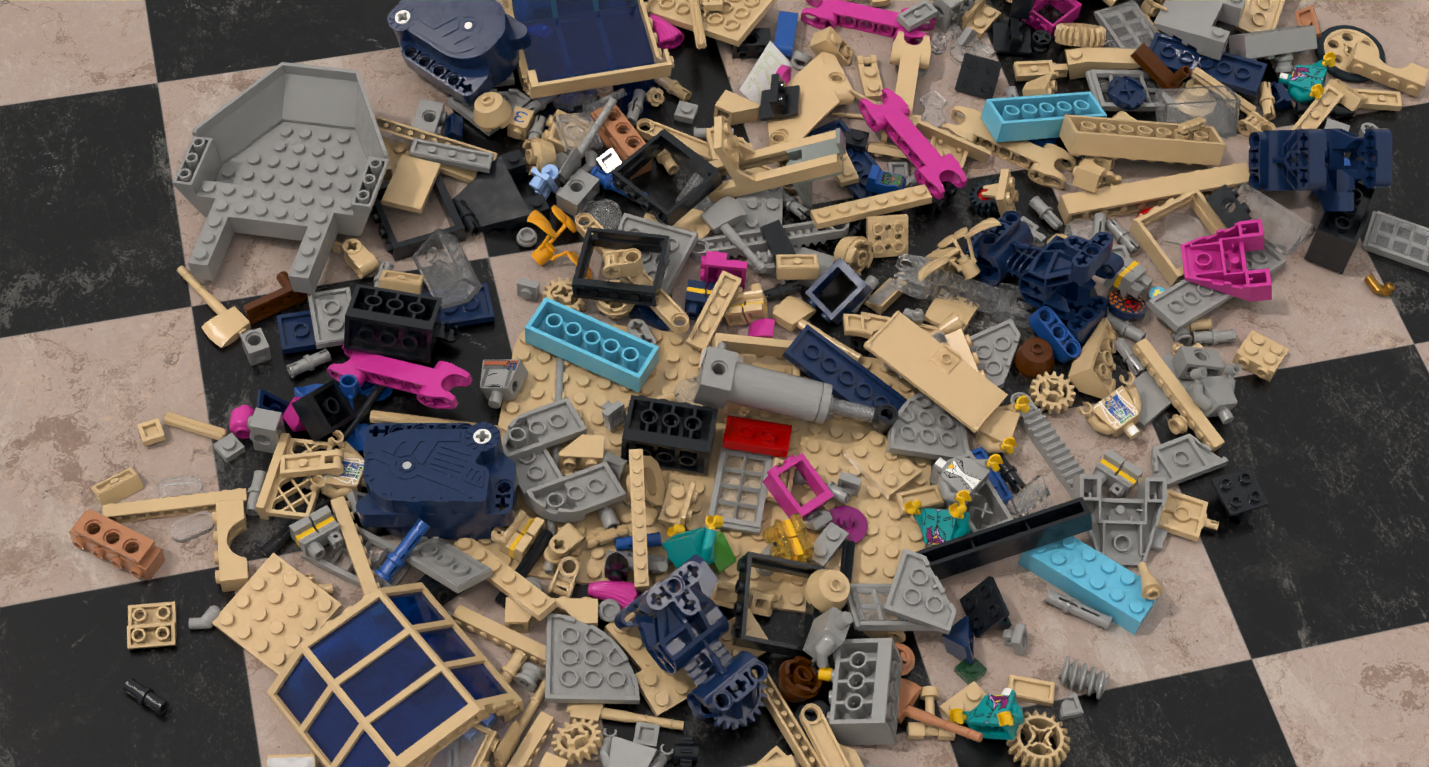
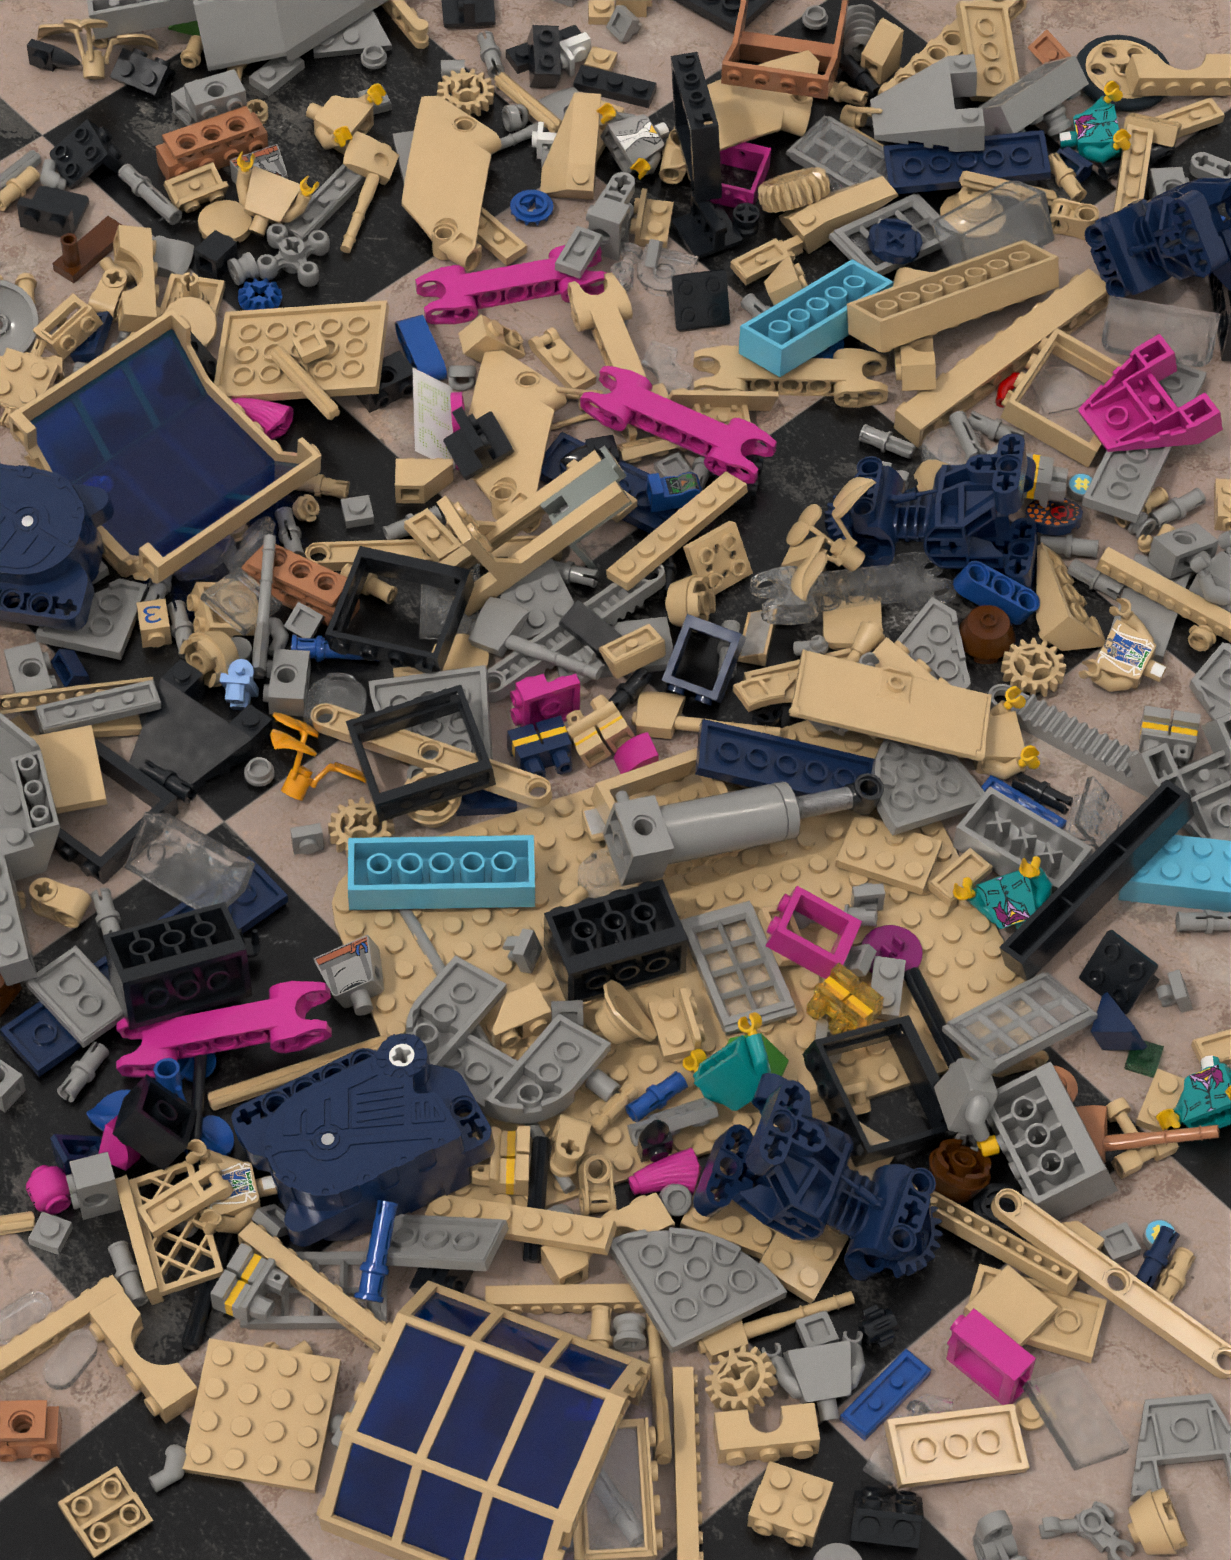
camera: 25 degrees left, 0 degrees up
tan slope [378,270,425,295] -> none
tan cone [473,92,512,132] -> none
tan piece [602,248,644,279] -> none
light grey beam [627,319,656,345] -> none
tan piece [629,449,649,590] -> none
tan plate [686,270,742,351] -> none
red plate [722,415,792,458] -> none
tan cone [805,569,850,613] -> none
light grey plate [883,549,956,635] -> none
light grey torso [933,454,1003,506] -> none
plate [969,169,1019,218] -> none
tan piece [1099,171,1122,188] -> none
reddish brown piece [1131,42,1191,97] -> none
tan axle [1177,116,1207,135] -> none
black brick [1206,184,1252,228] -> none

